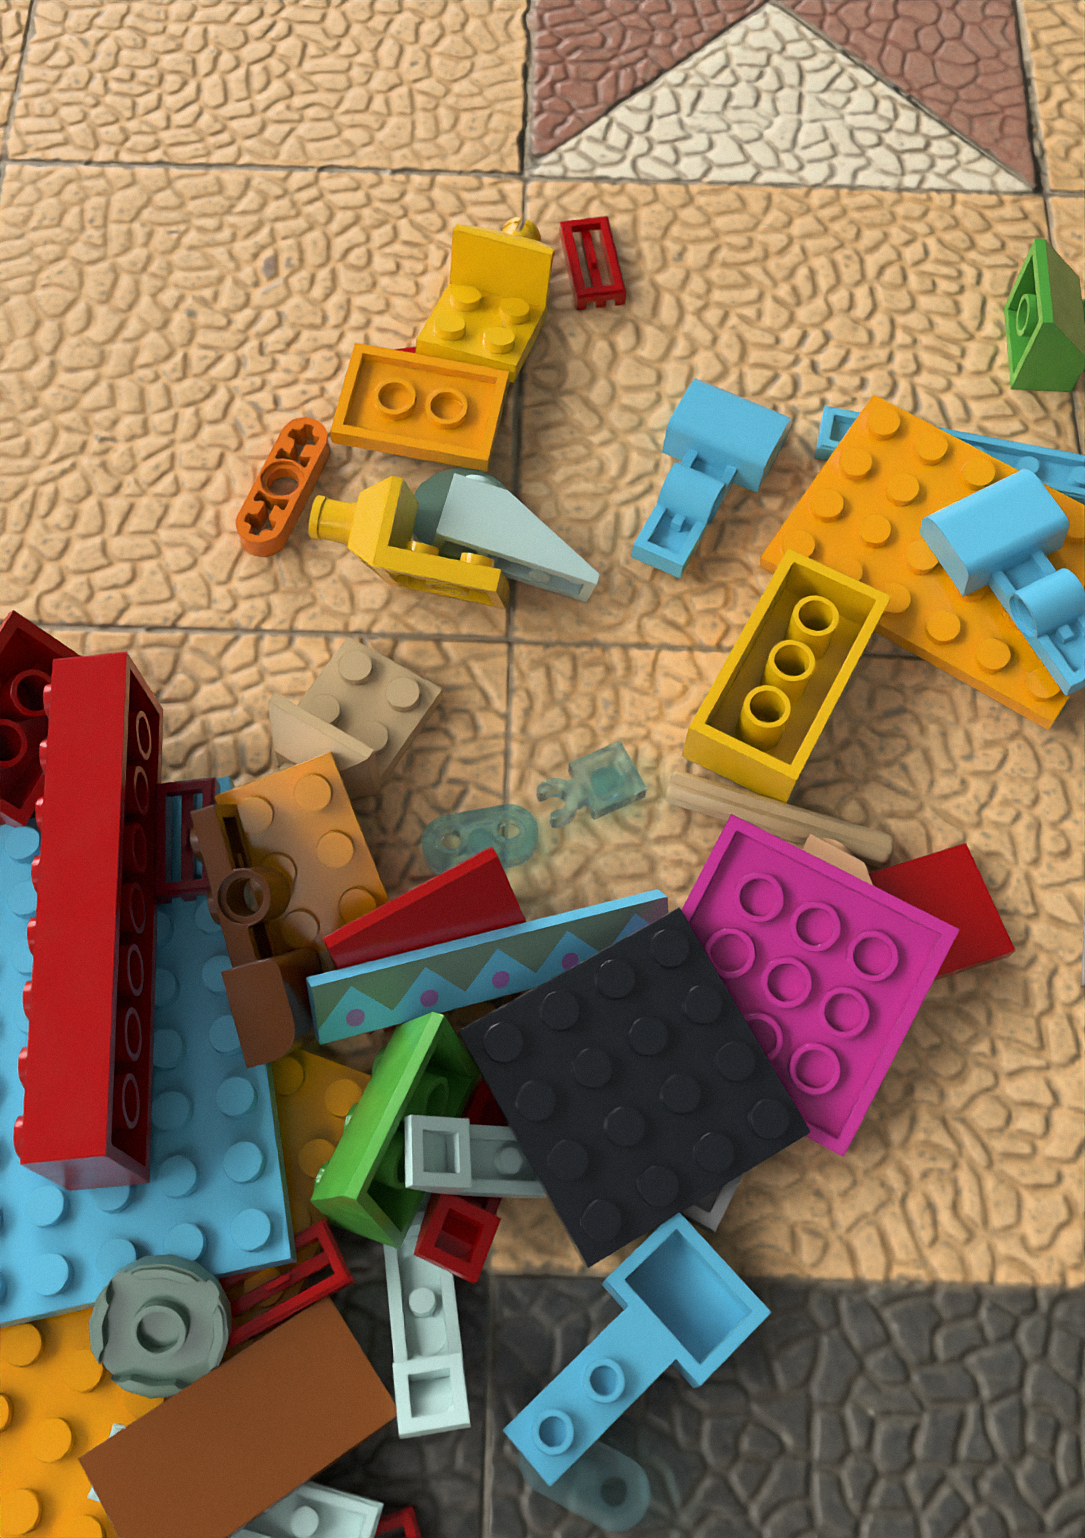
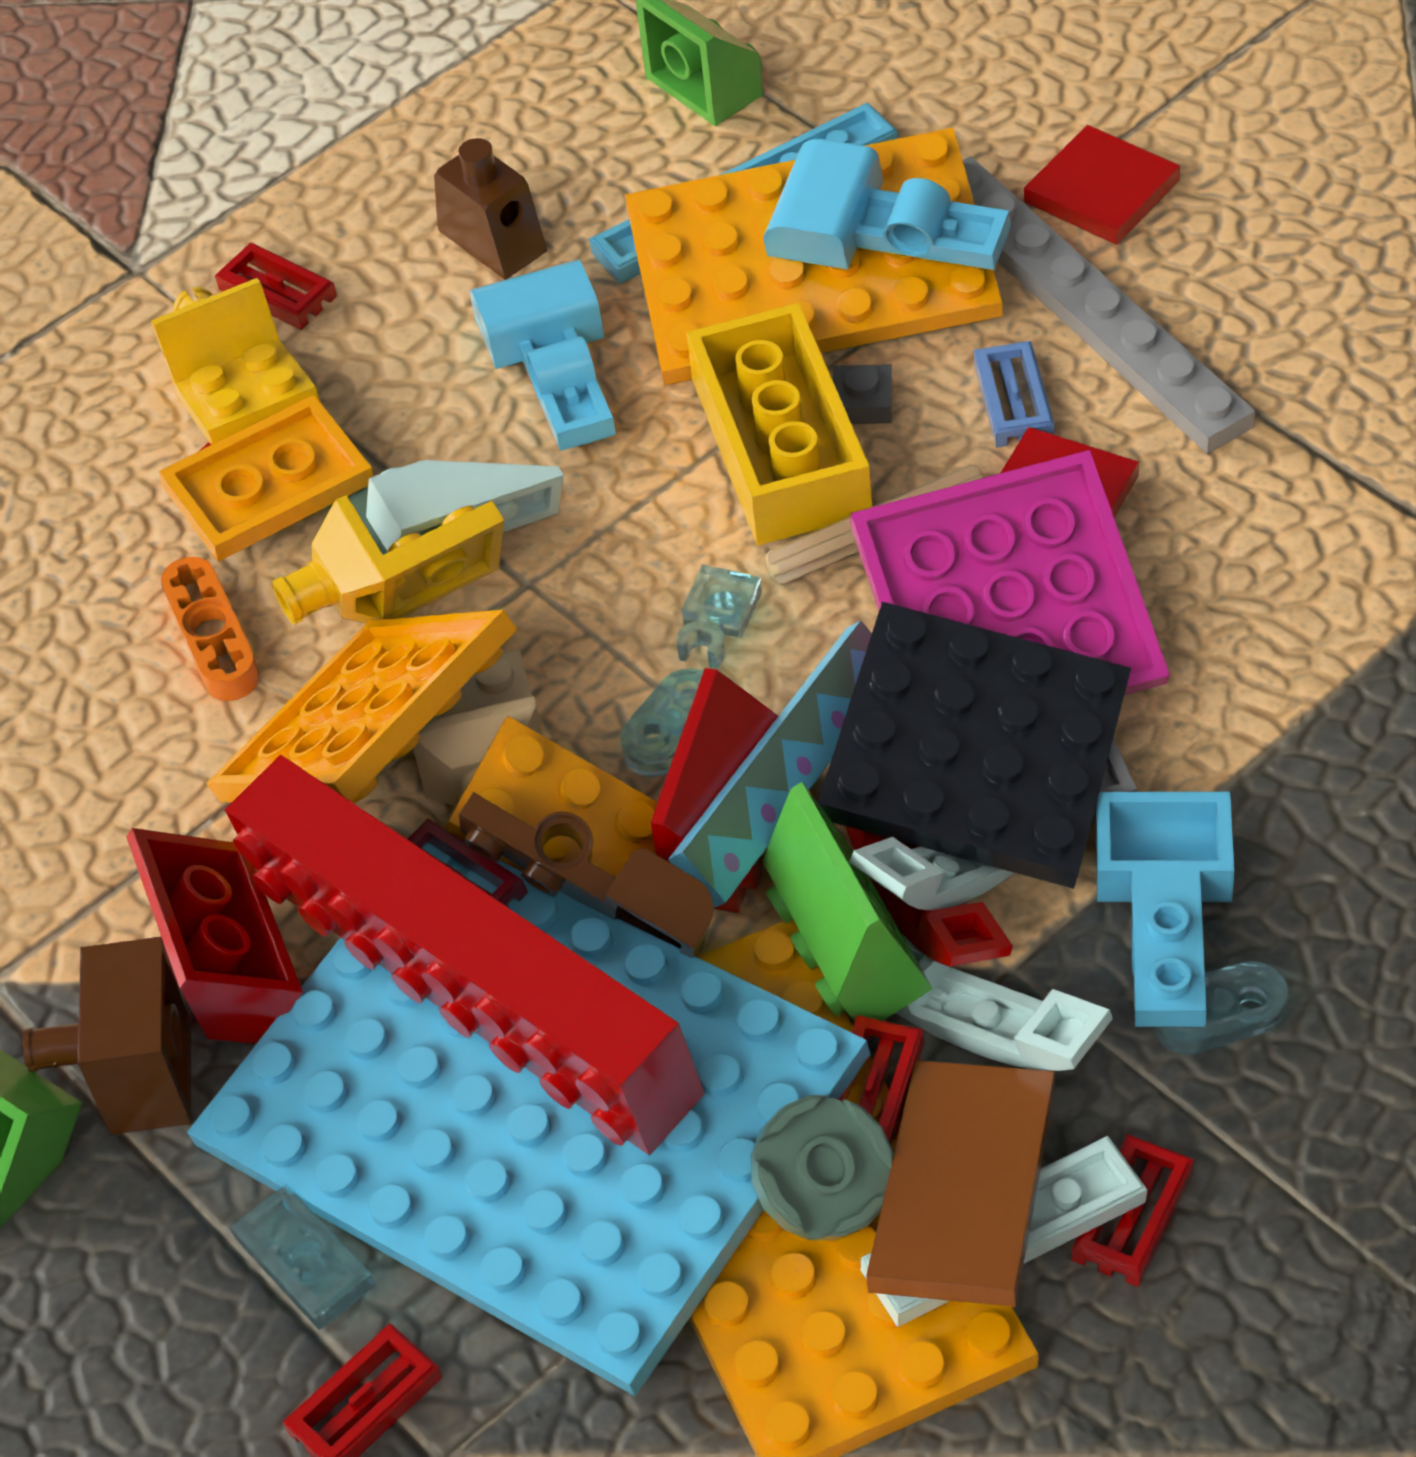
camera: 35 degrees left, 15 degrees down
none -> light orange plate [206,610,518,803]
none -> reddish brown torso [434,138,547,280]
none -> dark grey plate [833,364,893,424]
none -> medium blue tile [974,341,1054,448]

